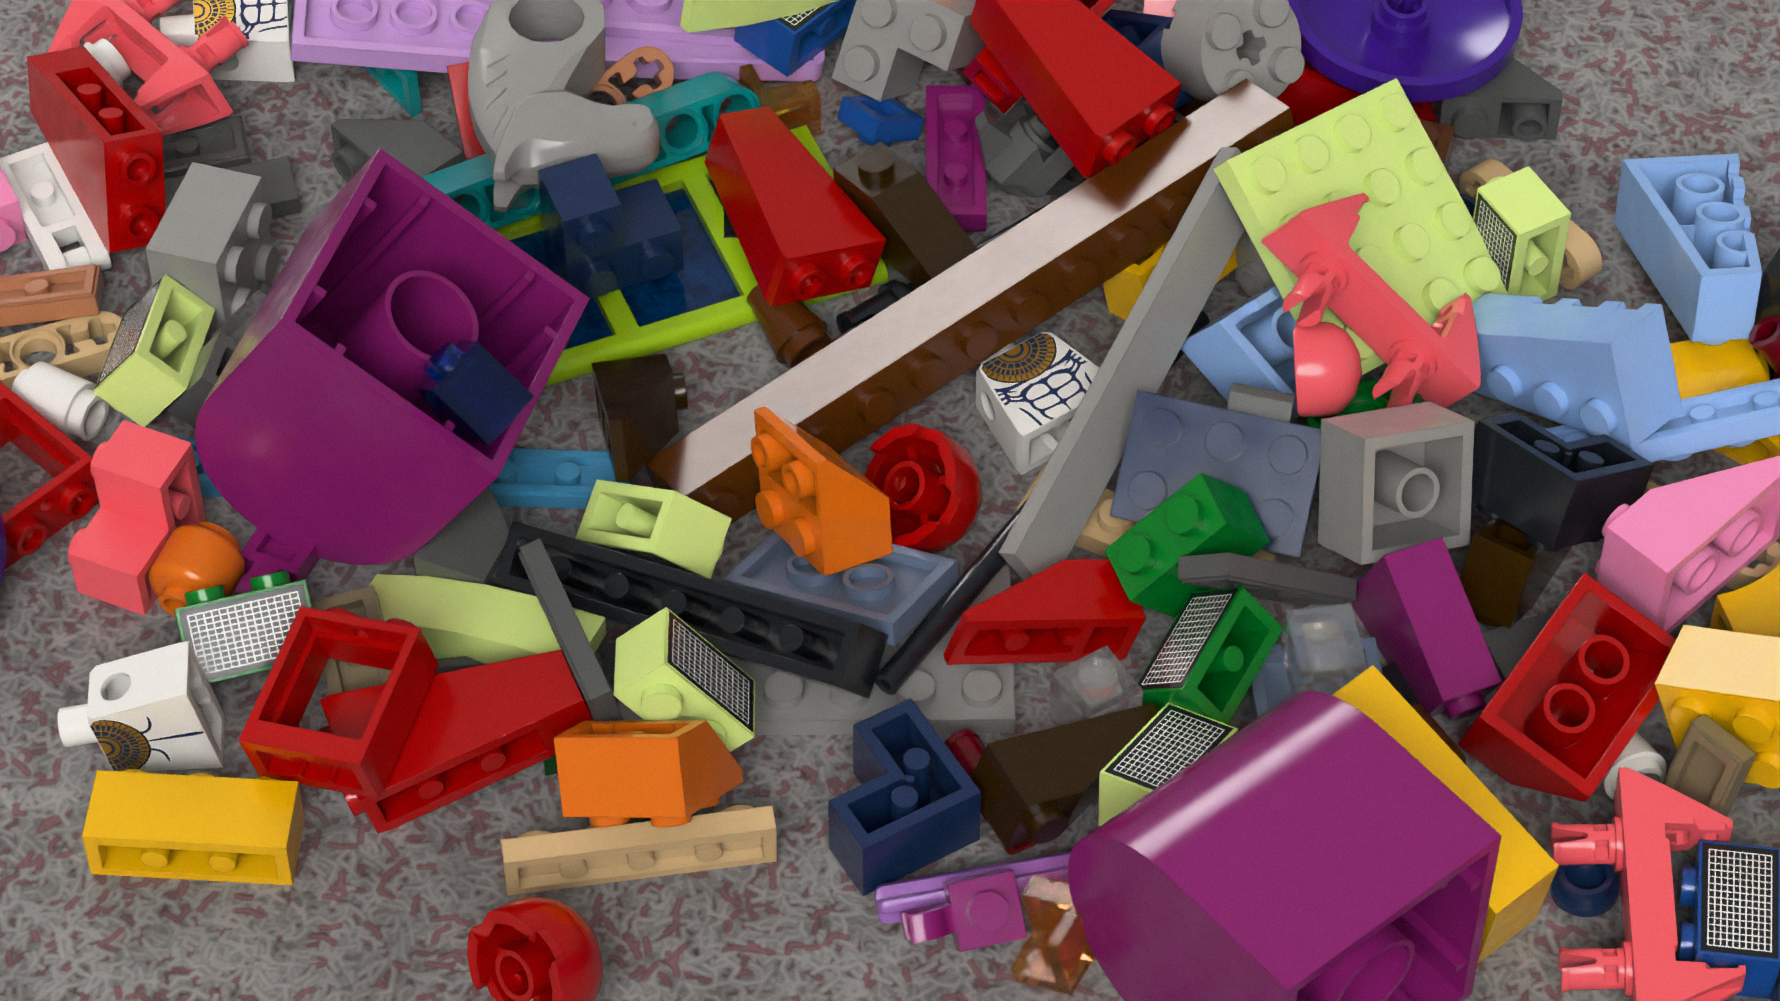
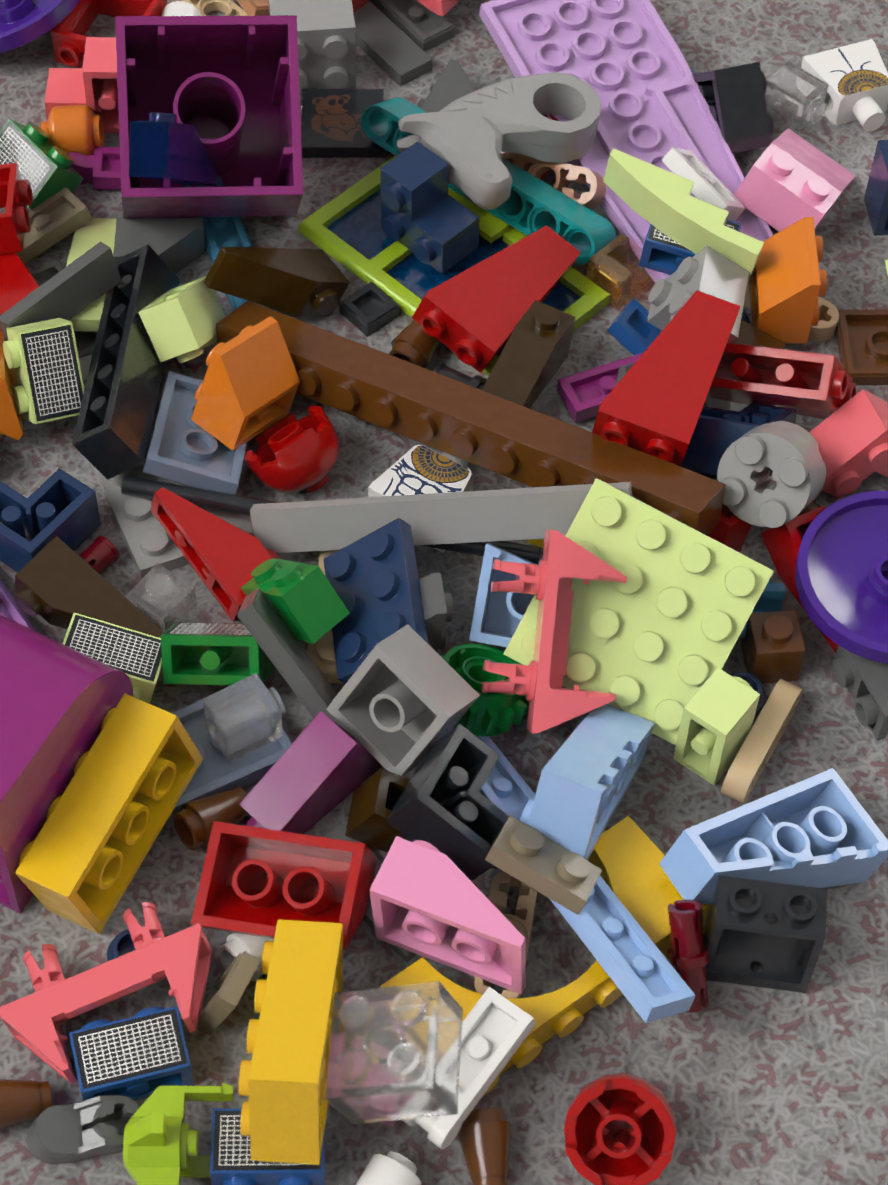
camera: 65 degrees right, 5 degrees up
coral hair [1293,322,1362,418] -> none
none -> black tile [339,282,401,337]
none -> dark tan plate [485,816,602,915]

